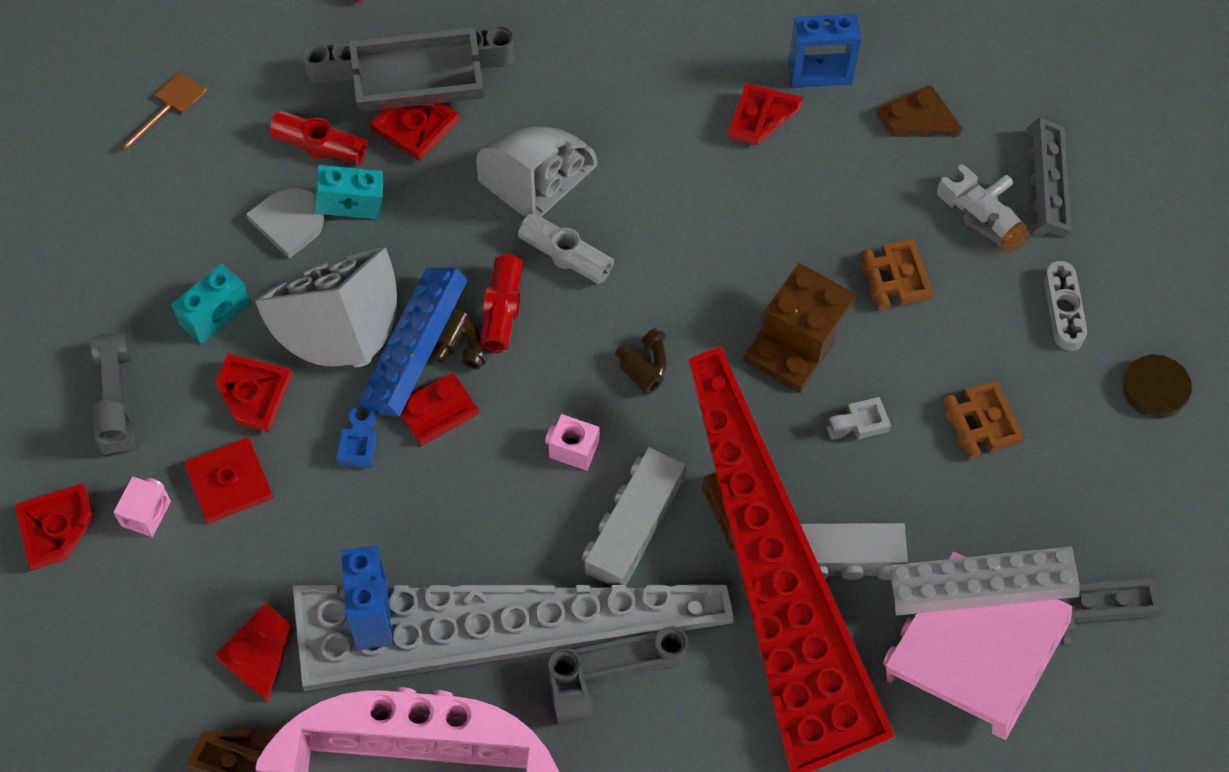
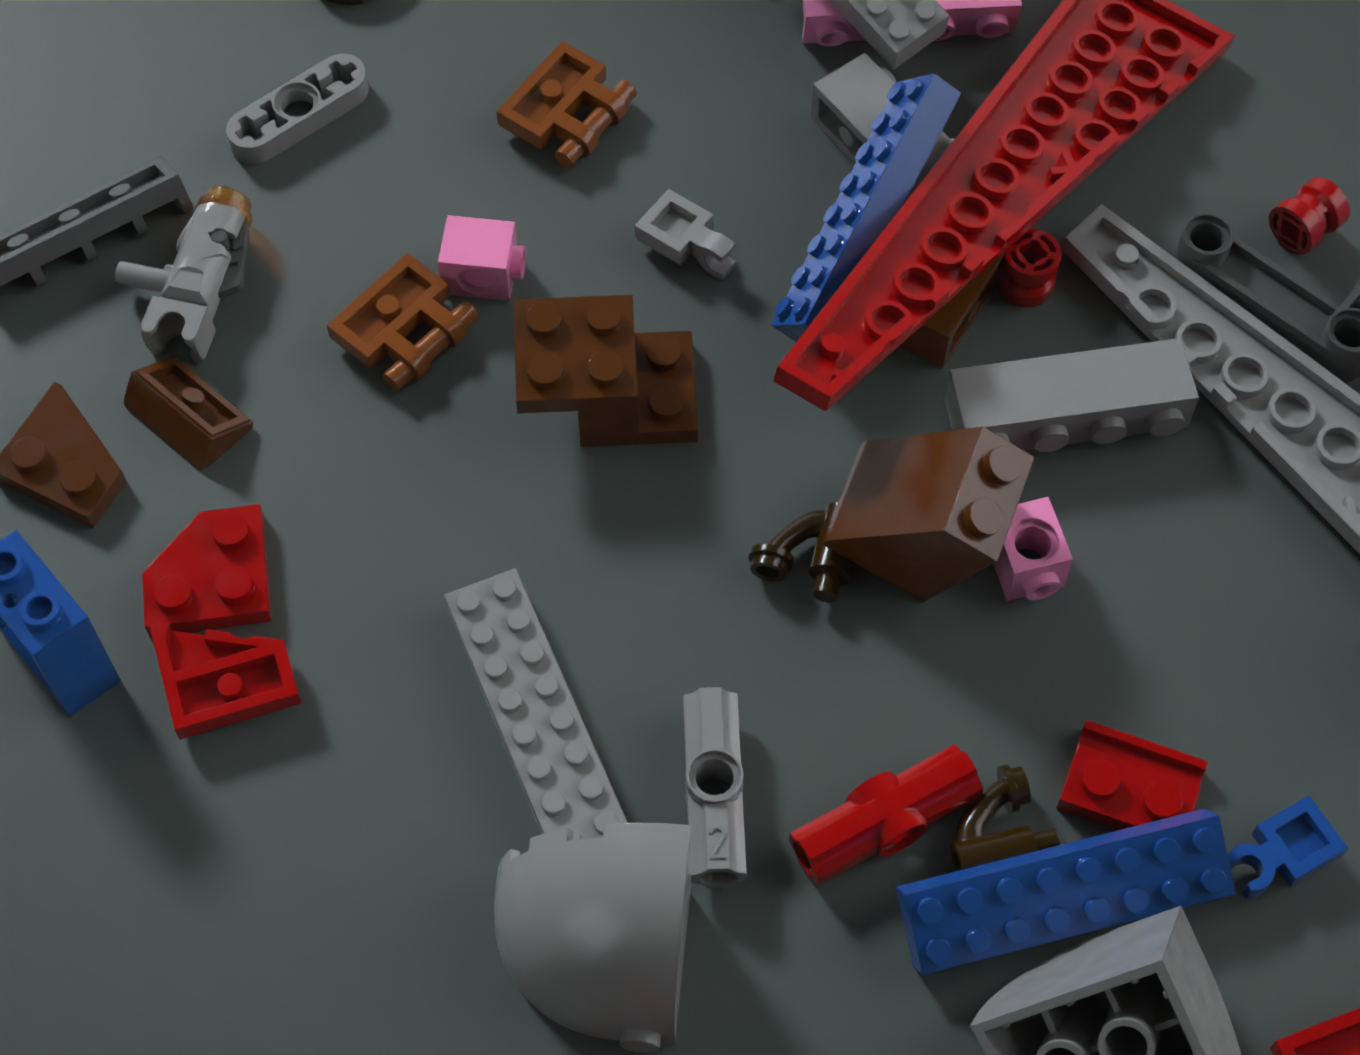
camera: 125 degrees left, 0 degrees up
none -> reddish brown slope [124,356,254,470]
none -> red plate [142,504,272,638]
none -> bright pink brick [438,215,526,301]
none -> light grey piece [444,568,628,840]
none -> blue piece [771,73,961,342]
none -> reddish brown slope [822,426,1034,602]
none -> red wheel [998,228,1062,307]
none -> red wheel [1268,177,1350,255]

